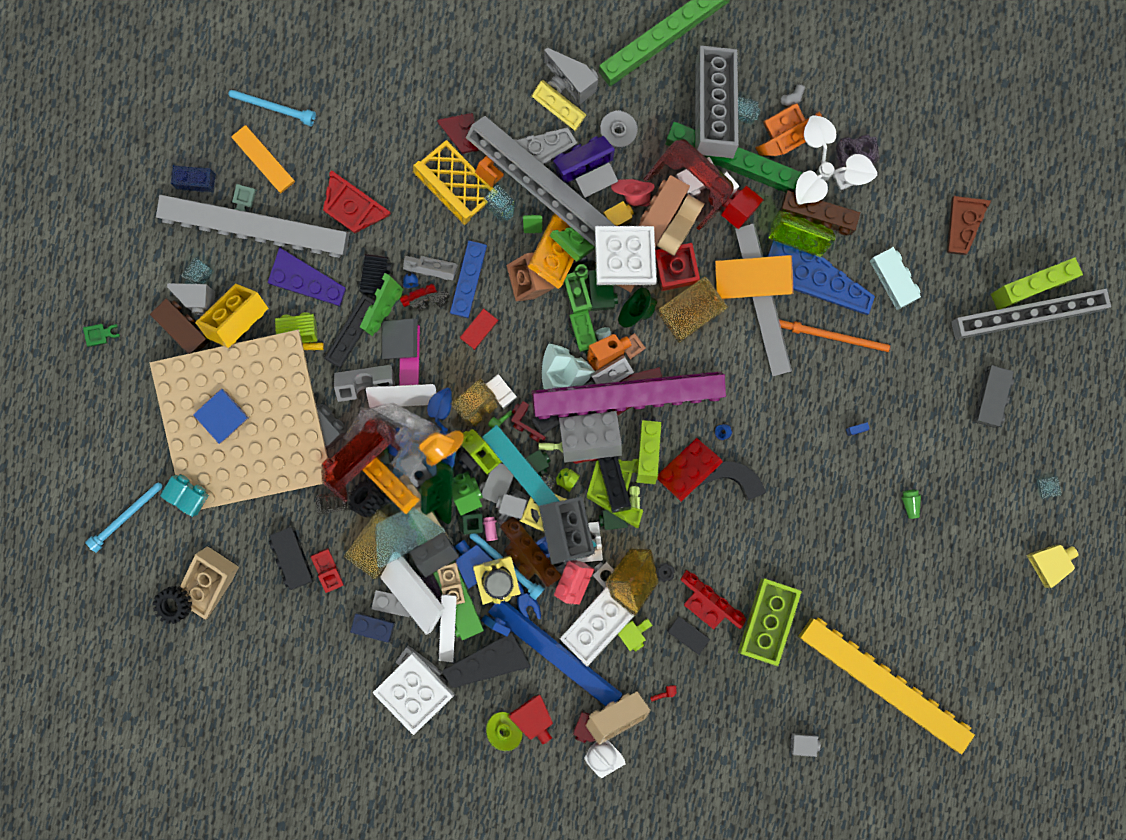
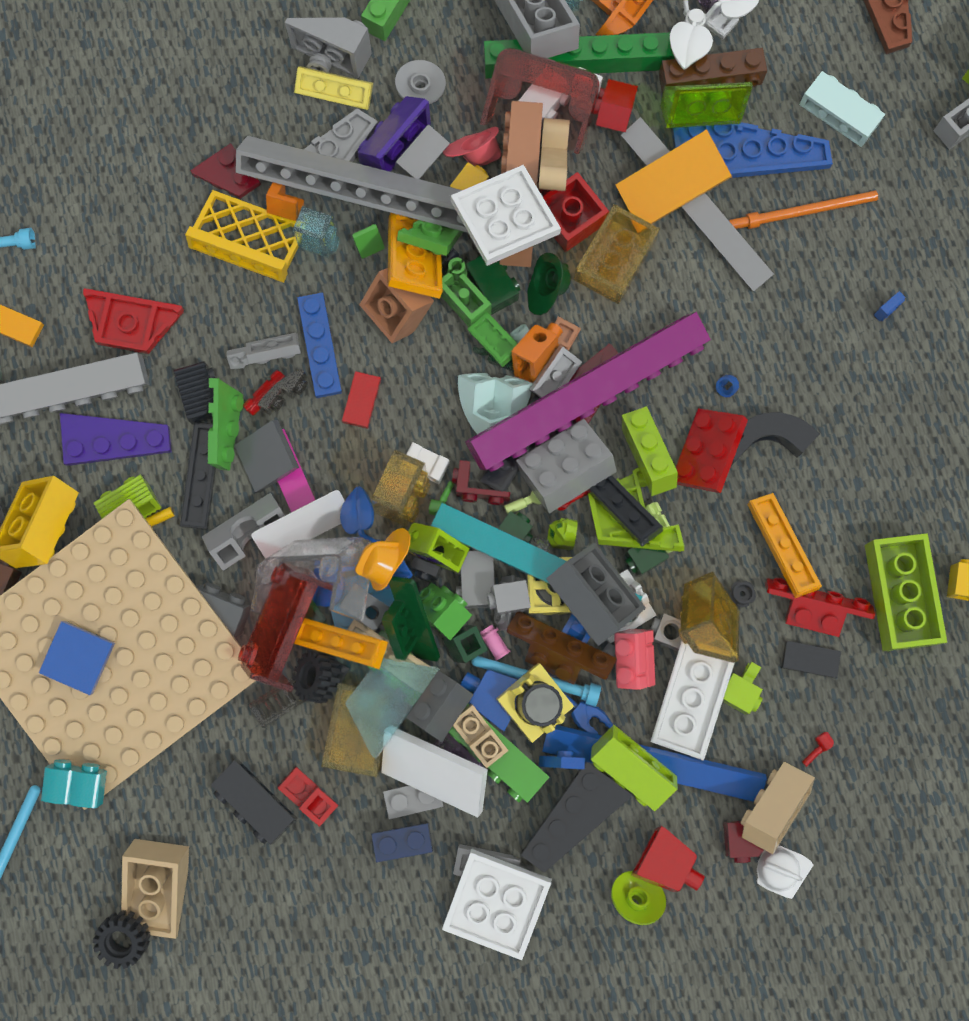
camera: 20 degrees left, 5 degrees down
blue hinge [403,273,418,288] -> none
white sticker [439,595,456,662] -> none
none -> lime brick [591,725,678,811]
none -> light orange tile [747,493,822,598]

